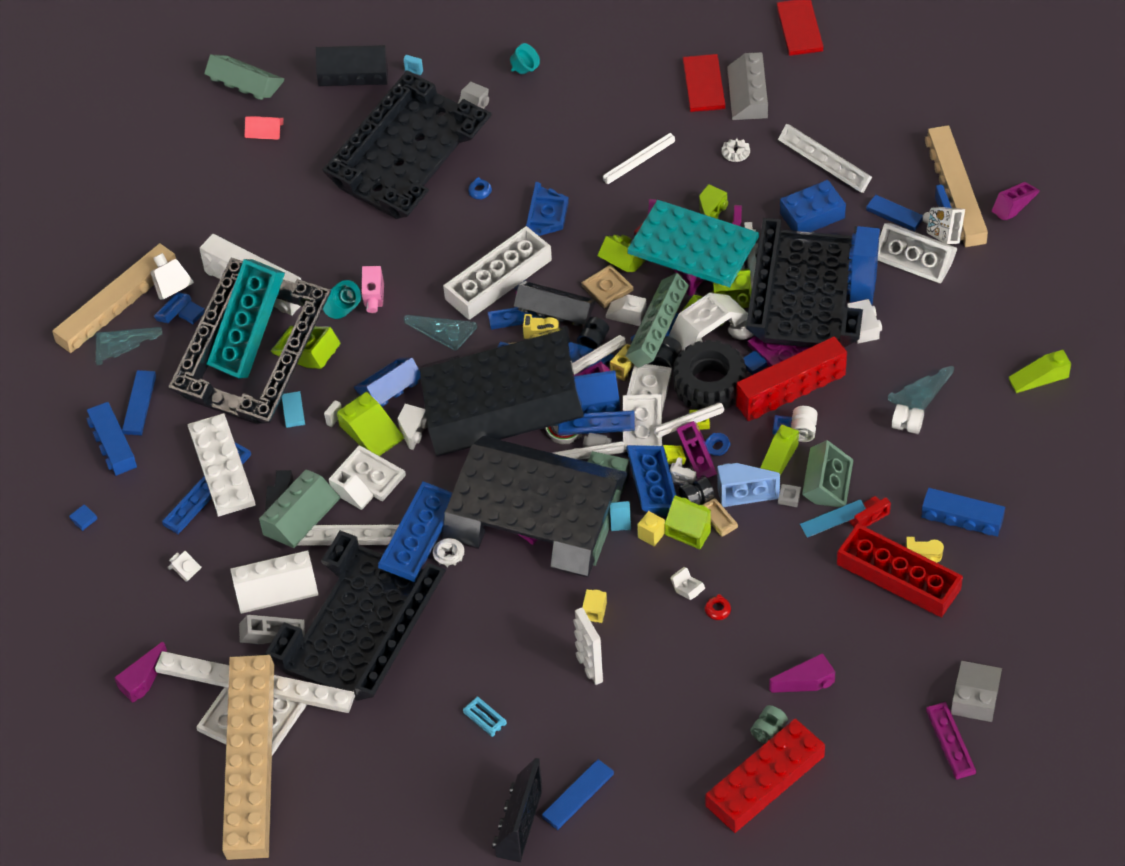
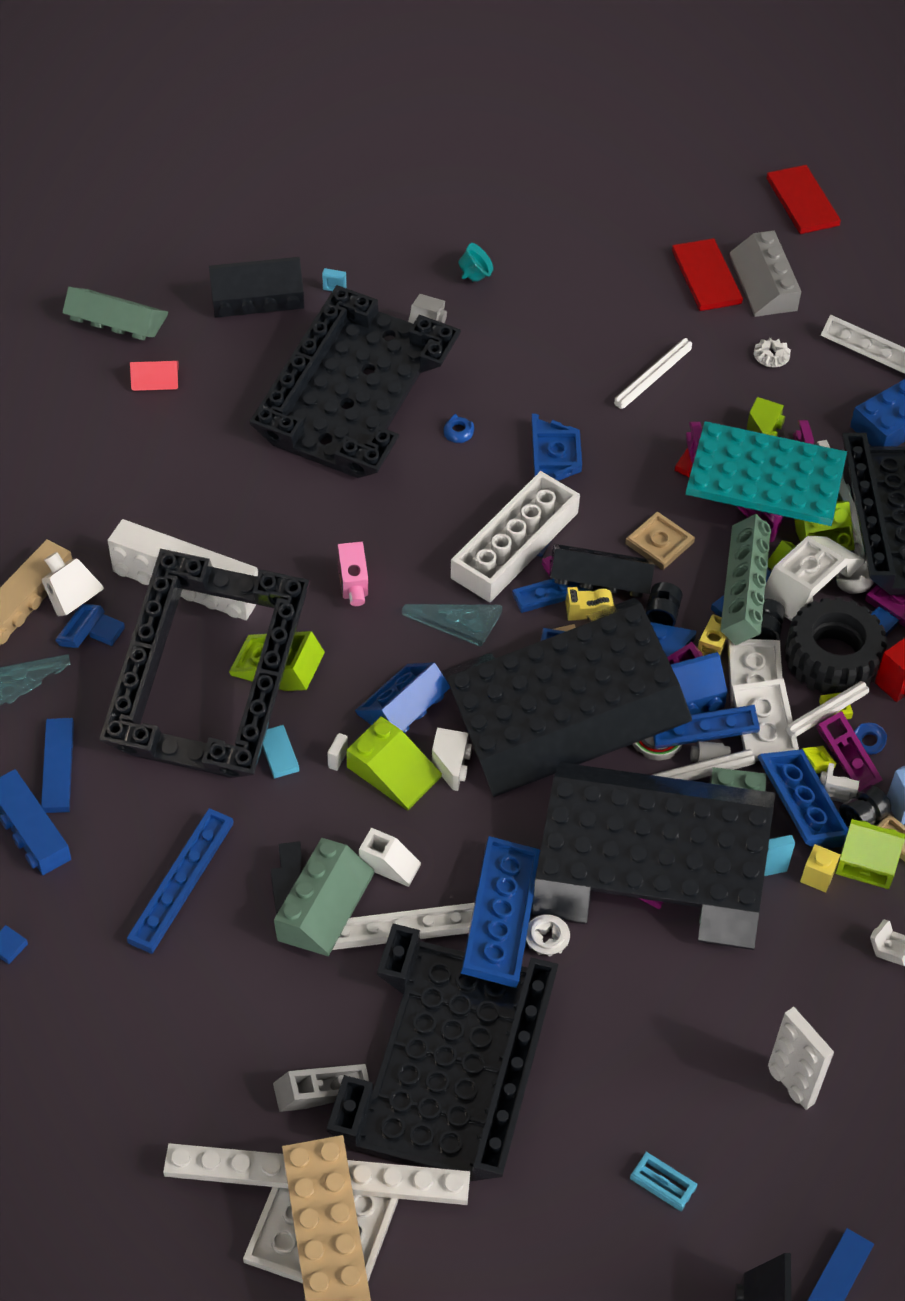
camera: 15 degrees left, 0 degrees up
magenta slope [115,641,167,703] -> none
white bracket [167,551,202,582] -> none
white plate [188,413,256,517] -> none
teal brick [207,259,285,378] -> none
white slope [231,551,318,614] -> none
teal piece [323,280,361,319] -> none
white plate [341,445,406,502] -> none
white axle [572,335,626,375] -> none
light yellow brick [583,589,607,623] -> none
lime slope [597,234,646,272] -> none
white slope [606,295,647,326] -> none

